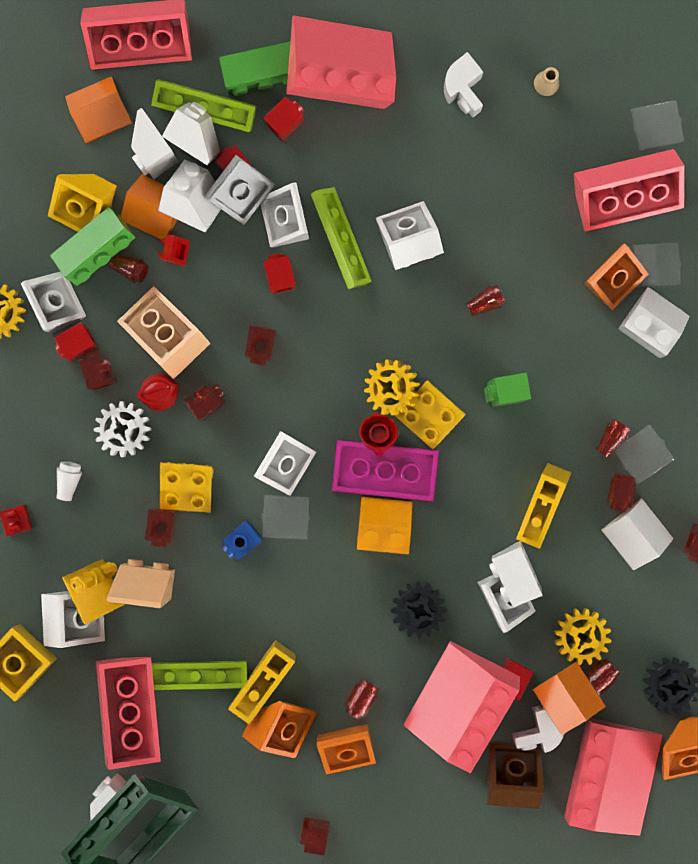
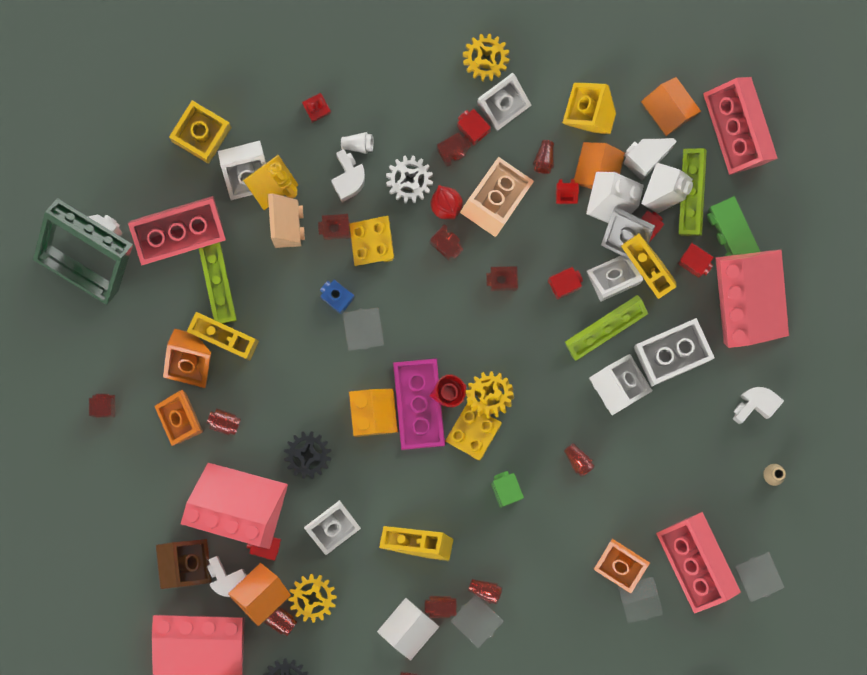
camera: 70 degrees right, 5 degrees down
bright green brick [50,207,136,286] -> none
white slope [254,431,316,496] -> none
white slope [489,541,542,608] -> none
white slope [618,287,690,358] -> none
none -> white brick [331,149,365,203]
none -> yellow slope [621,233,677,299]
none -> white brick [634,318,714,387]

